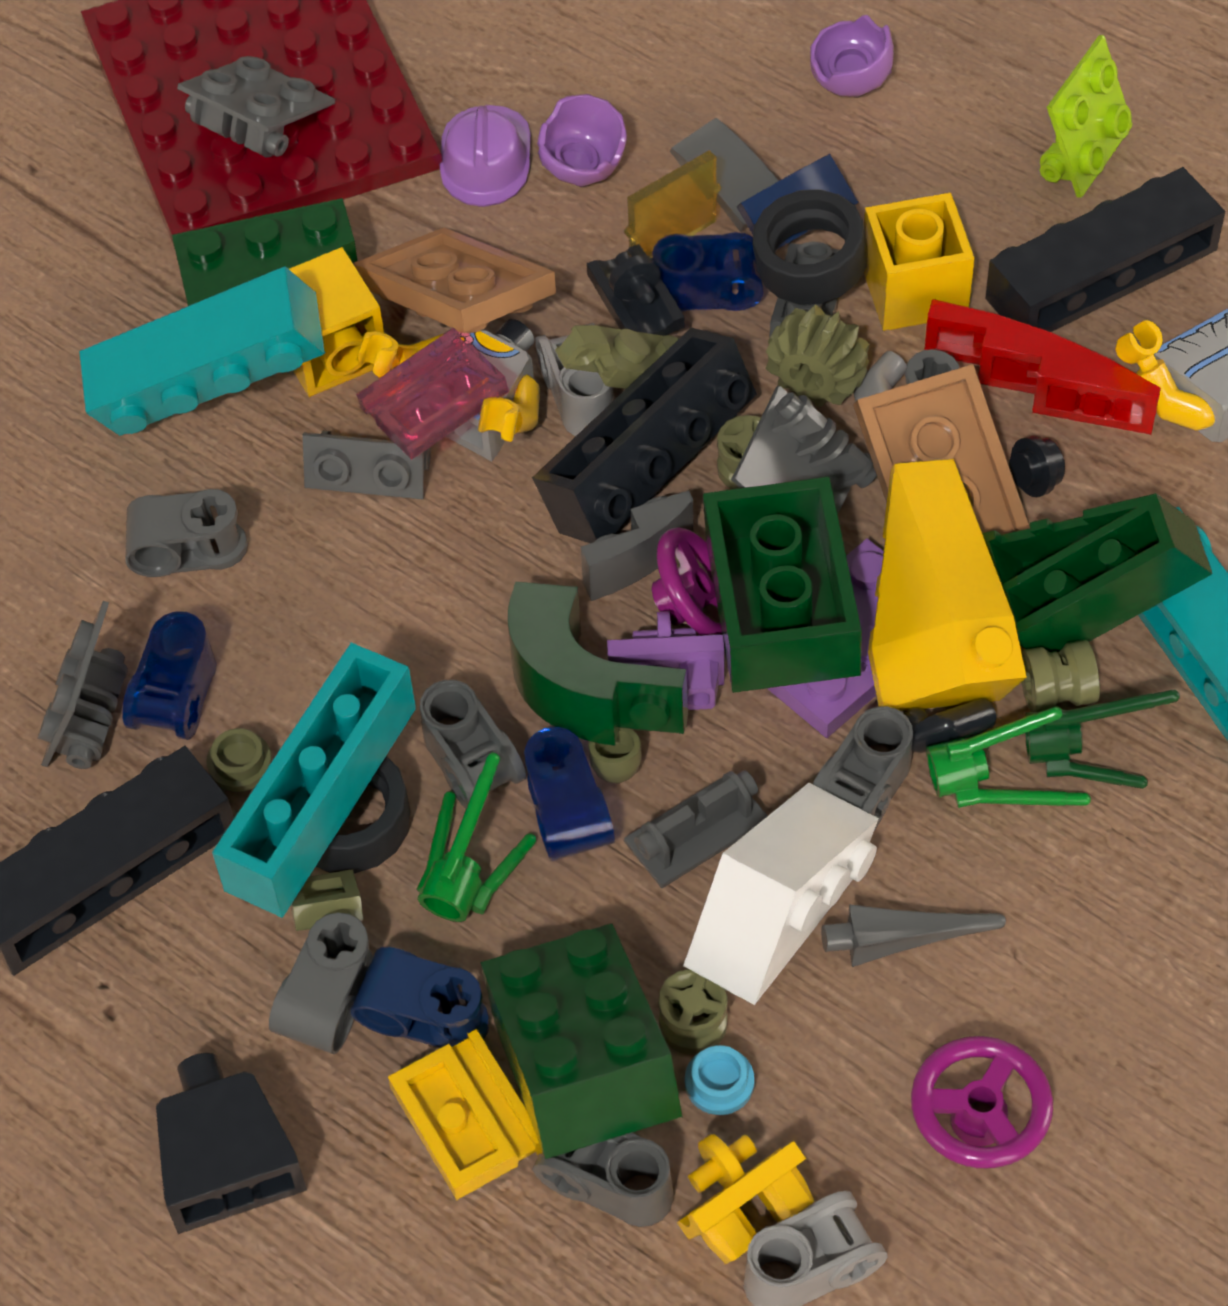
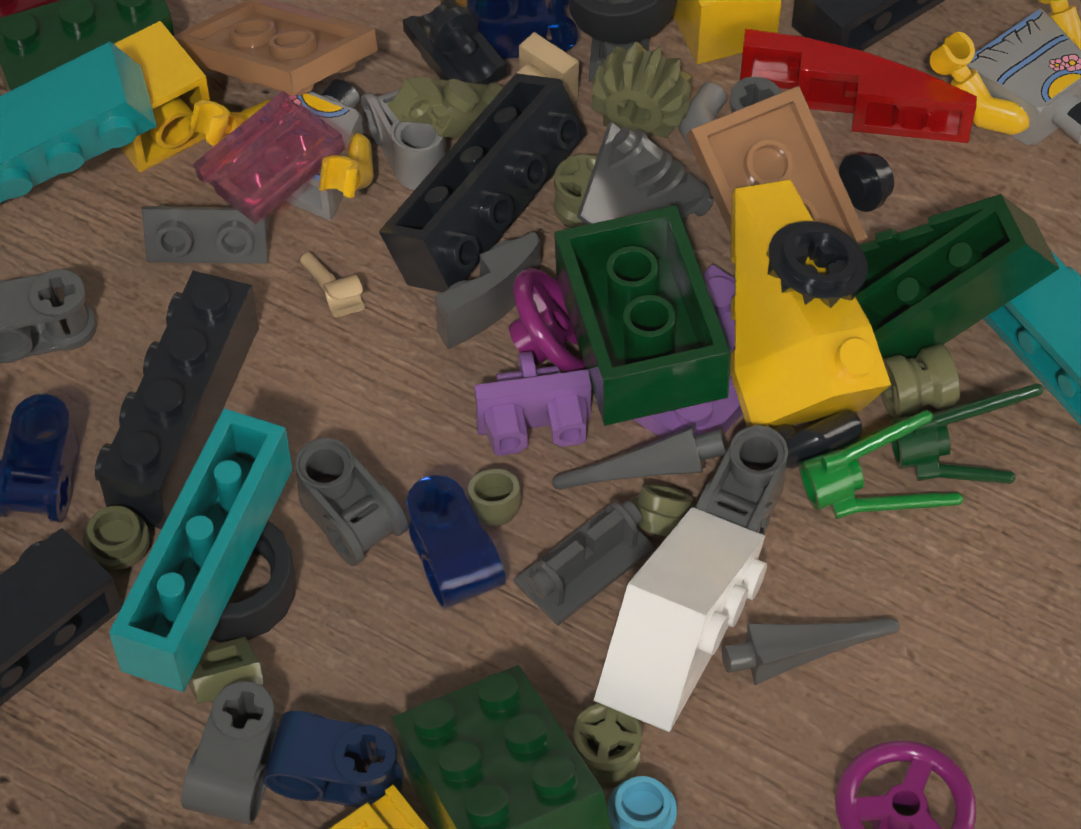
camera: 10 degrees left, 0 degrees up
green plant [416,752,536,922] -> none
dark green arch [508,581,688,746] -> none
none -> black brick [95,270,259,529]
none -> tan hand [300,252,366,317]
none -> tan tile [517,32,579,104]
none -> dark grey piece [552,424,727,490]
none -> olive plate [631,483,692,536]
none -> black gear [766,221,868,308]

